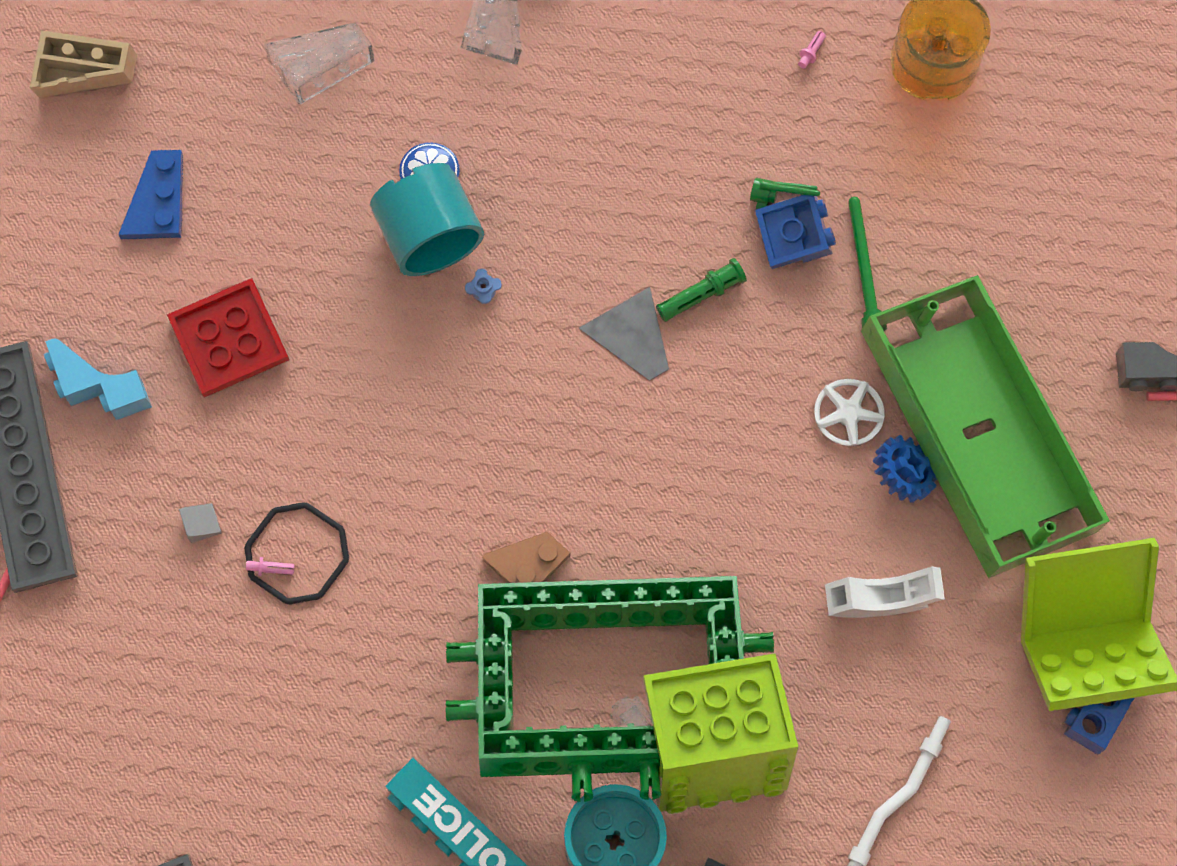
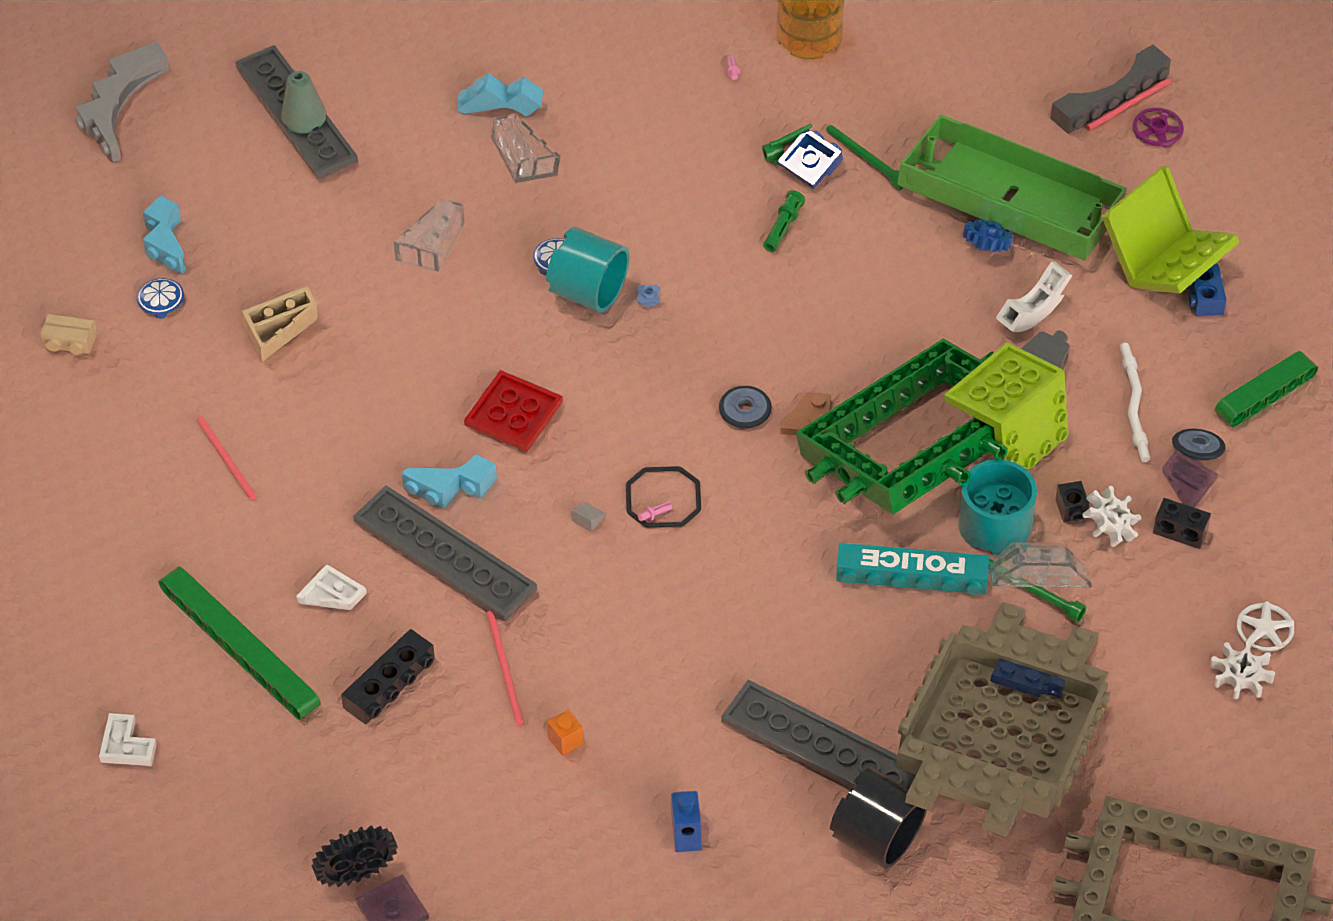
camera: 35 degrees left, 20 degrees down
blue wing [118,150,183,240] -> none
flat silver sticker [579,287,669,381] -> none
white wheel [814,379,885,446] -> none
none -> sand blue wheel [719,386,772,428]
none -> dark grey torso [1021,330,1070,370]

